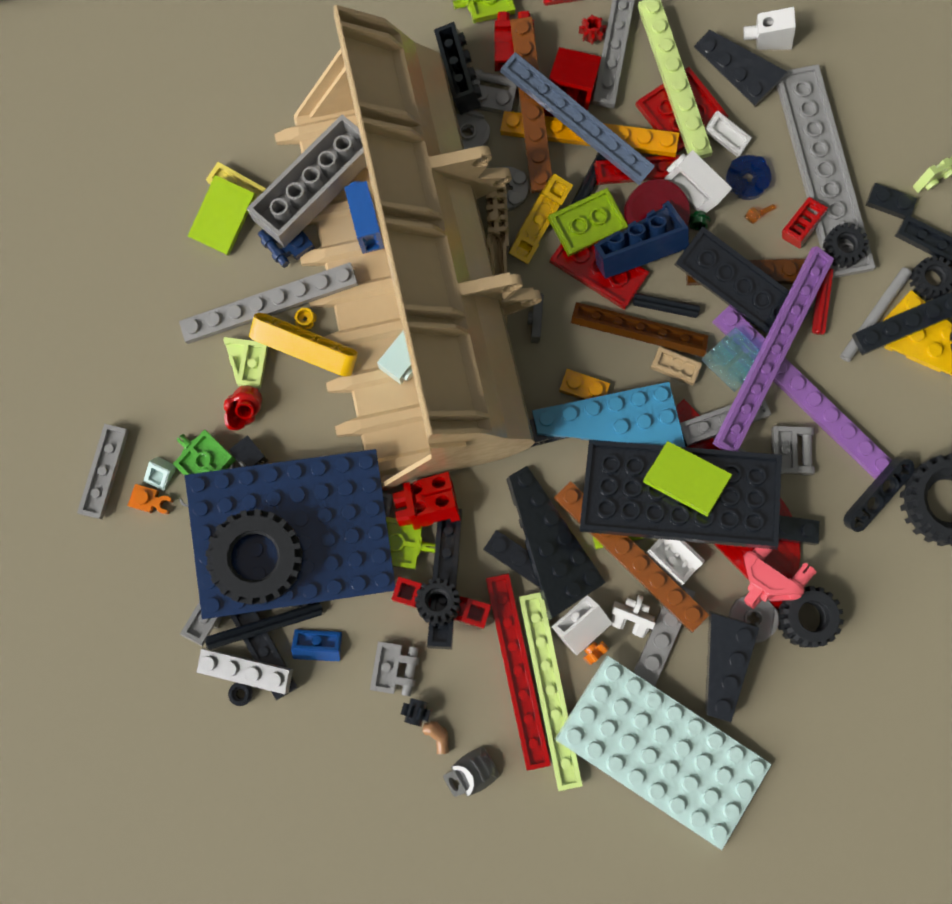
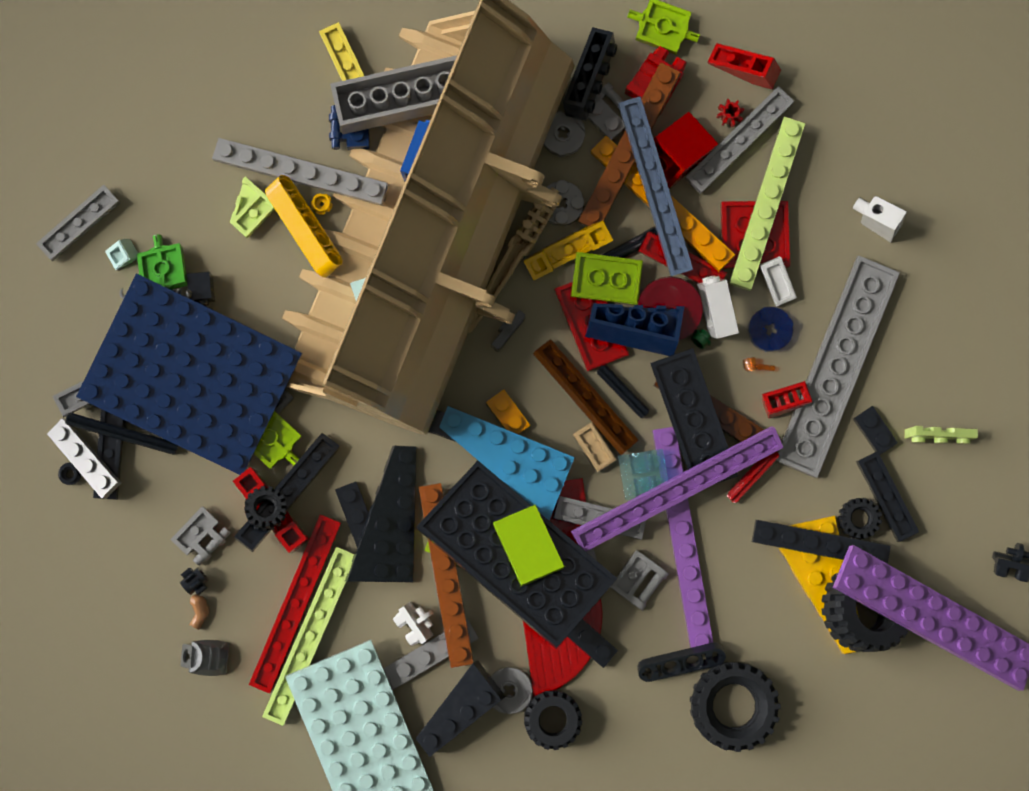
camera: 25 degrees right, 5 degrees up
orange plate [127,484,174,515] -> none
lime tile [188,175,256,256] -> none
black tyre [205,509,303,604] -> none
red head [224,385,262,430] -> none
blue slope [291,629,342,661] -> none
red hips [392,471,460,530] -> none
white brick [552,595,613,655] -> none
orange plate [583,641,609,665] -> none
white bracket [646,539,705,587] -> none
black wing [694,29,788,107] -> none
coral connector [744,548,817,609] -> none
black tyre [822,223,869,268] -> none
light grey piece [840,267,912,362] -> none

